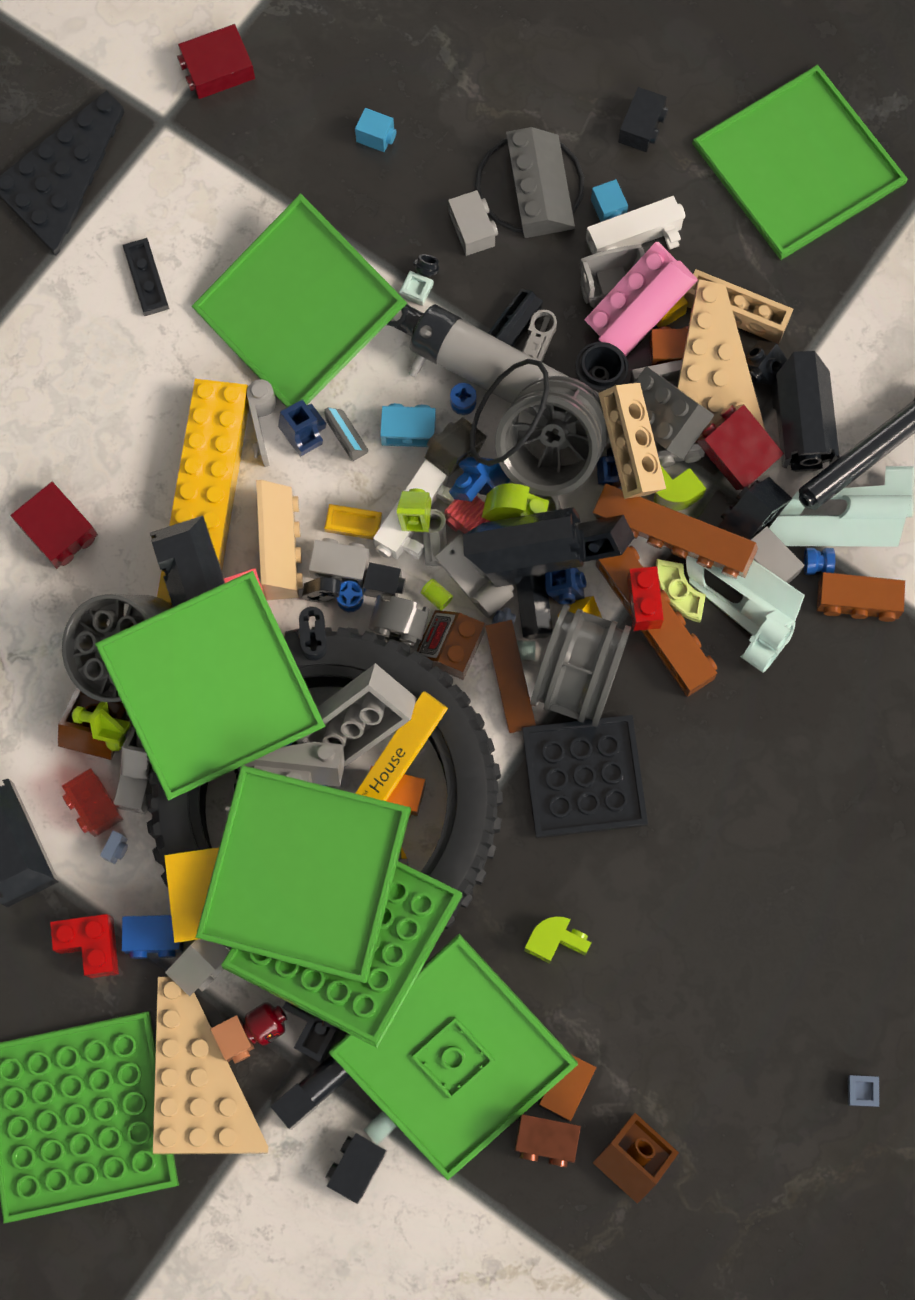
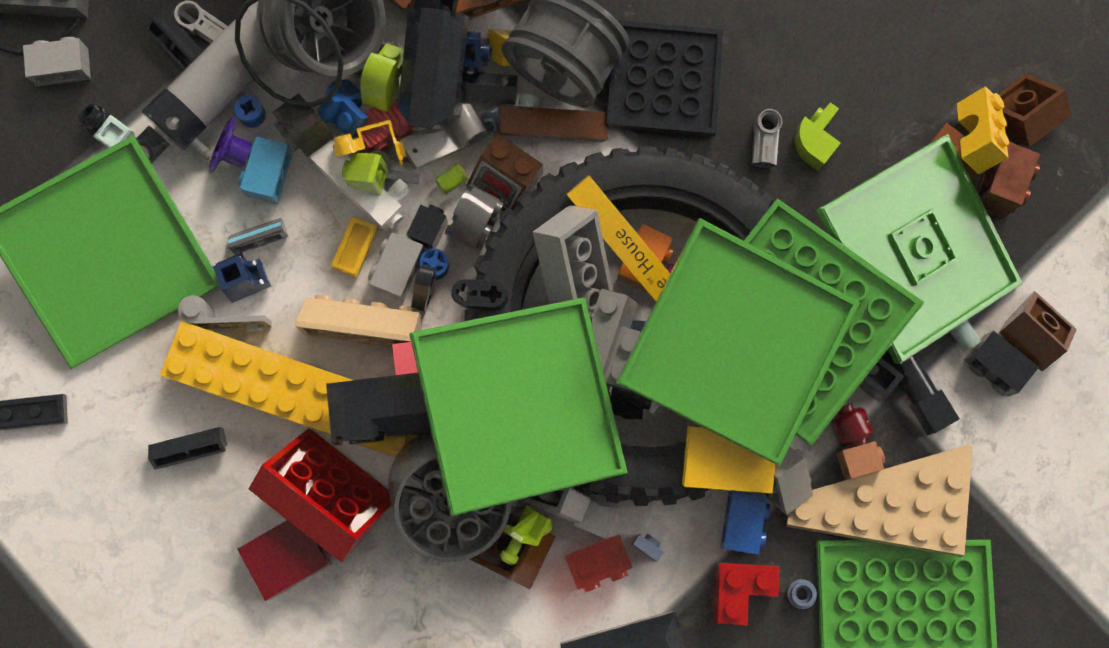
camera: 85 degrees left, 5 degrees up
none -> black piece [148,427,228,470]
none -> dark purple wheel [209,117,252,174]
none -> red slope [248,428,392,563]
none -> yellow piece [333,120,406,166]
none -> light grey piece [751,109,783,168]
none -> sand blue plate [787,579,817,609]
none -> yellow arch [957,86,1009,175]
none -> reddish brown slope [999,291,1077,371]

